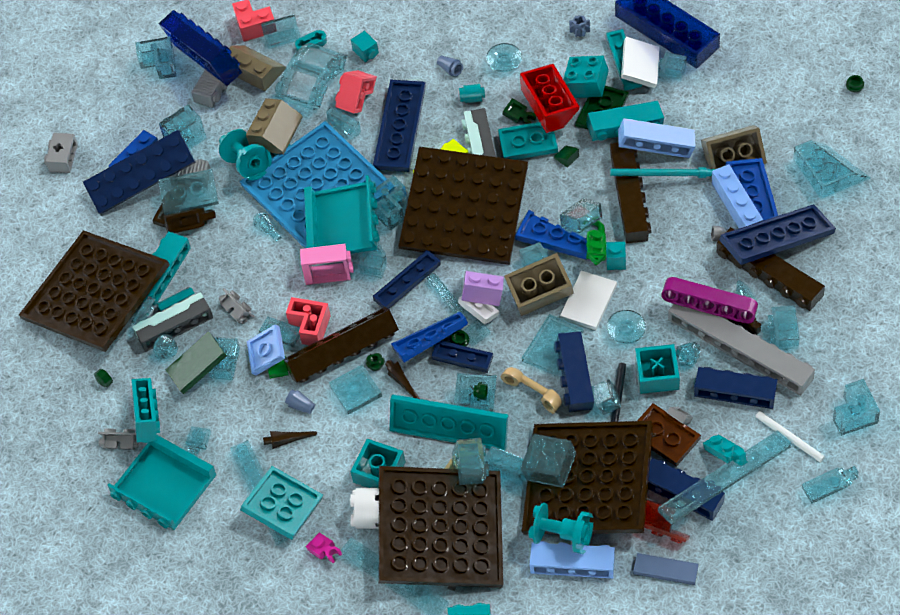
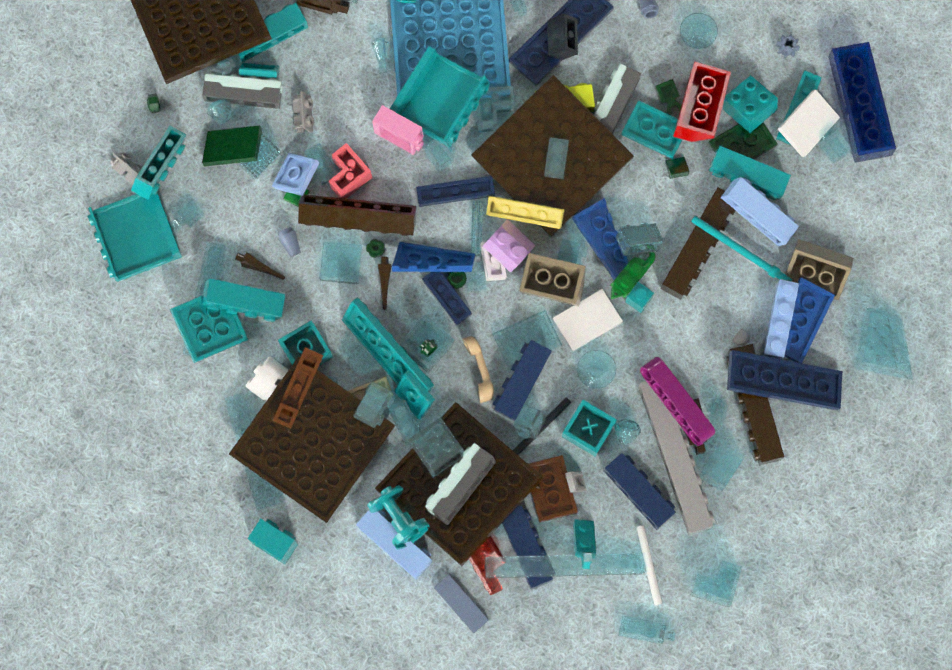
camera: 30 degrees right, 20 degrees up
dark pink plate [305,532,342,563] -> none
teal brick [459,84,485,103] -> none
none -> teal brick [202,278,286,322]
none -> reddish brown slope [273,347,323,429]
none -> teal tile [394,370,435,420]
none -> dark grey piece [425,443,496,525]
none -> light yellow tile [486,196,564,229]
none -> clear light blue plate [544,138,569,179]
none -> black brick [547,14,578,60]

